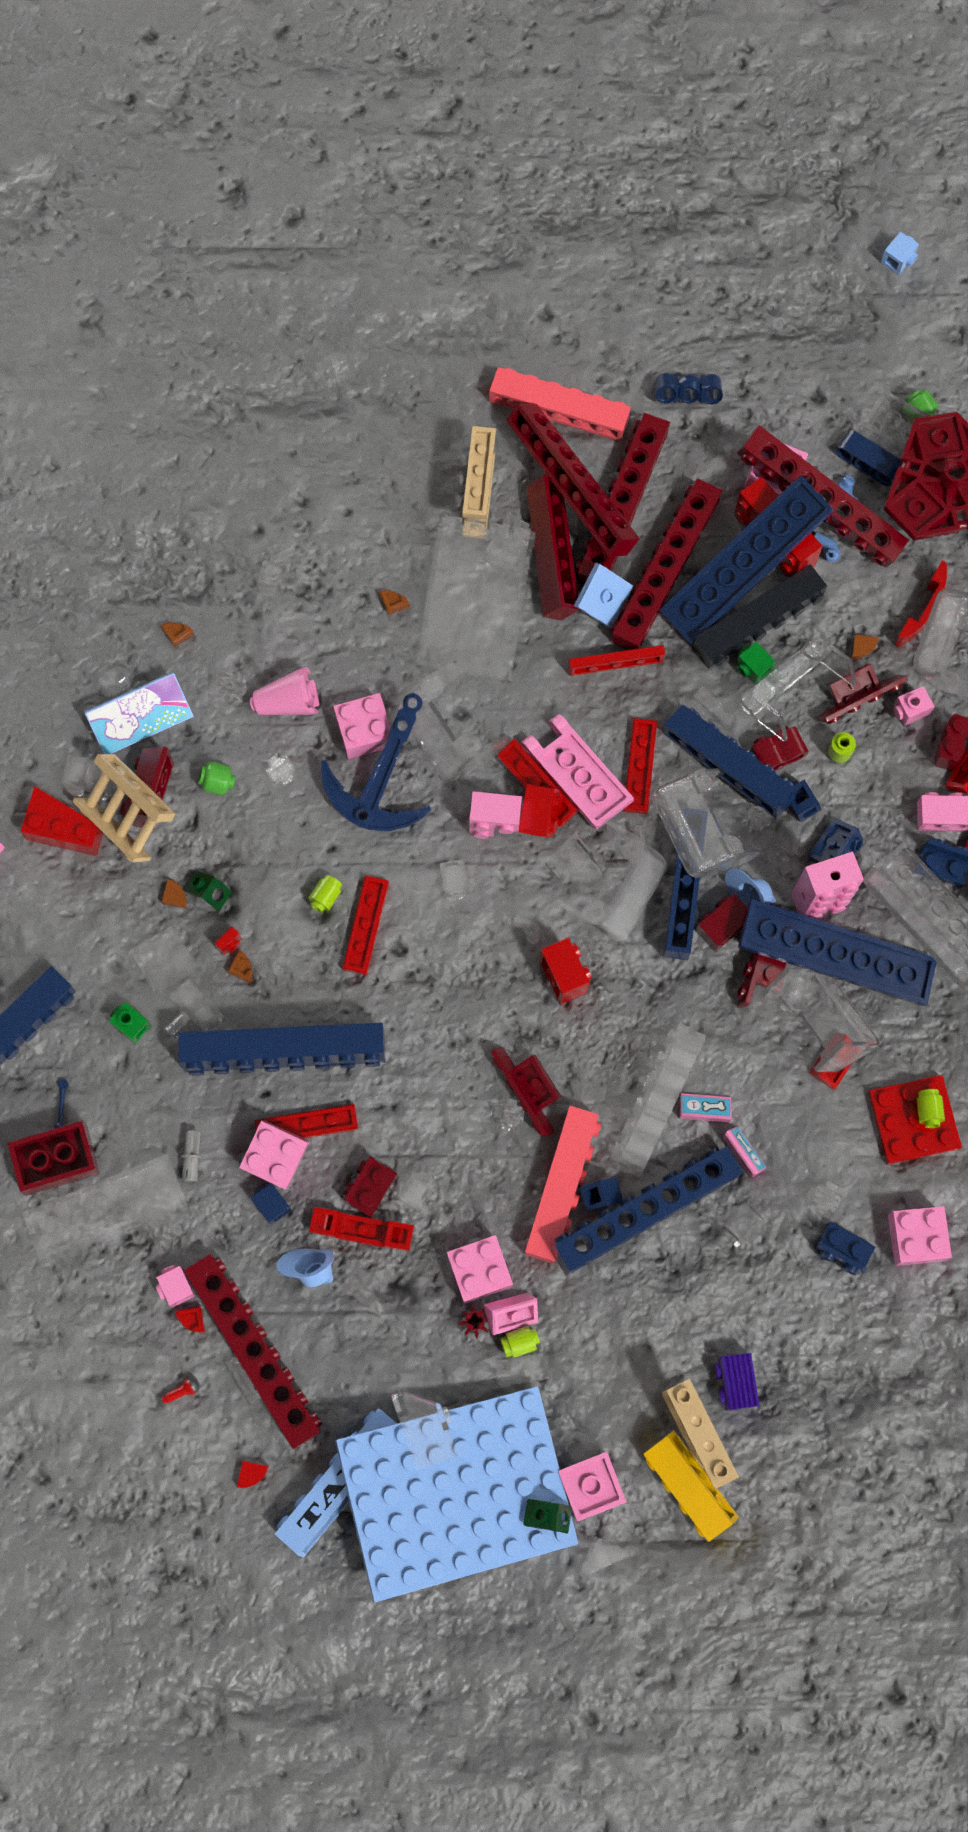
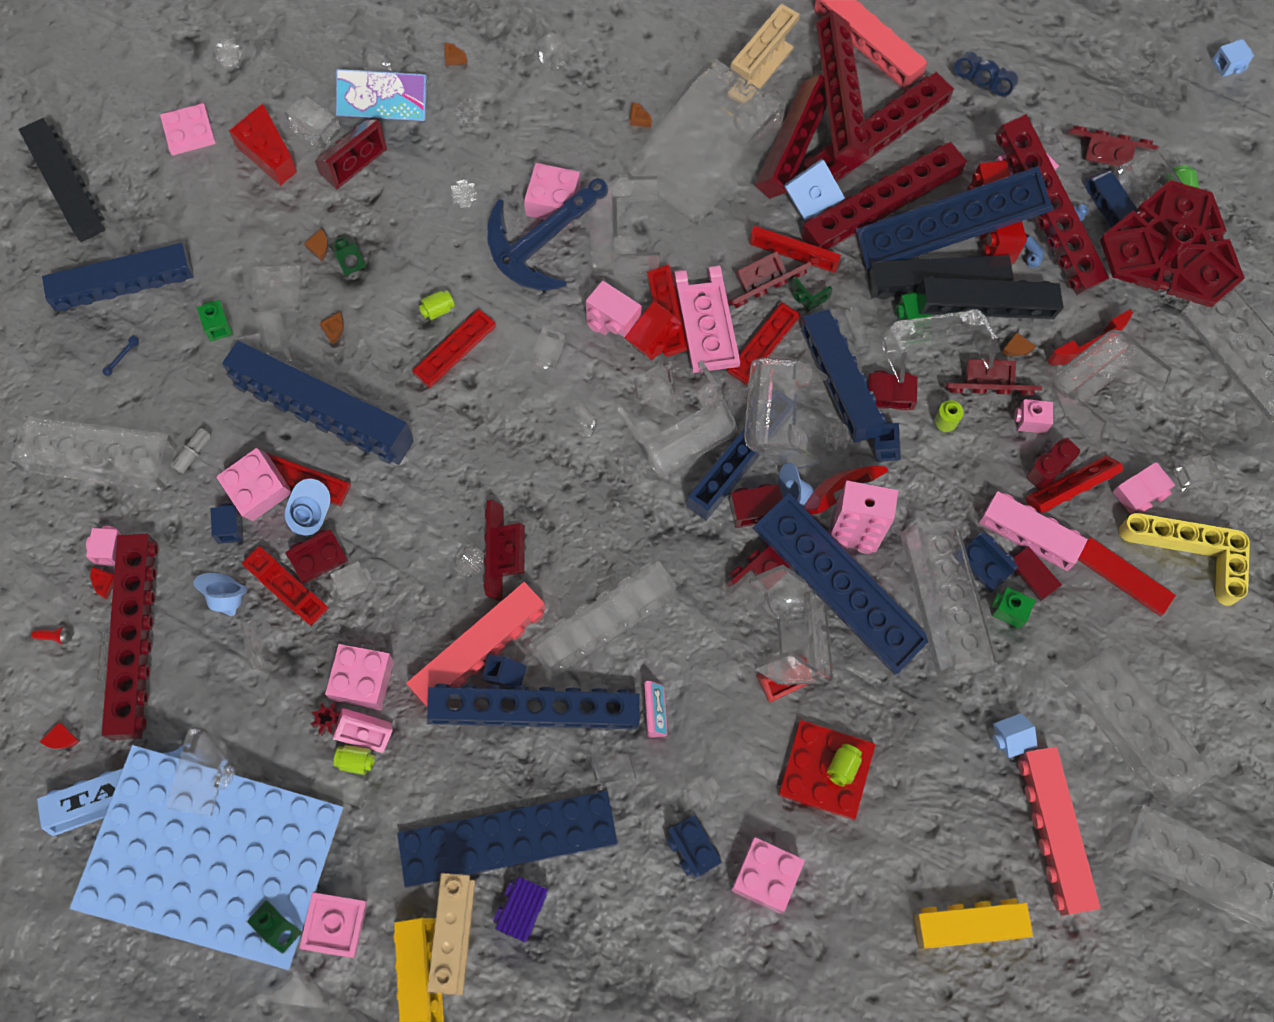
camera: 30 degrees right, 5 degrees down
dark red brick [8,1121,100,1196] -> none
tan fence [73,754,176,863] -> none
bright green head [198,761,235,796] -> none
red plate [214,926,241,956] -> none
bright pink cone [250,667,319,715] -> none
red brick [539,937,592,1005] -> none
slope [679,1093,732,1123] -> none
dark blue bracket [808,818,863,863] -> none
none -> light blue piece [284,479,330,536]
none -> dark blue plate [397,791,618,888]
none -> dark red bracket [728,251,813,308]
none -> dark green bracket [790,277,833,312]
none -> red slope [804,466,888,515]
none -> black brick [916,276,1064,319]
none -> dark red bracket [1065,126,1159,169]

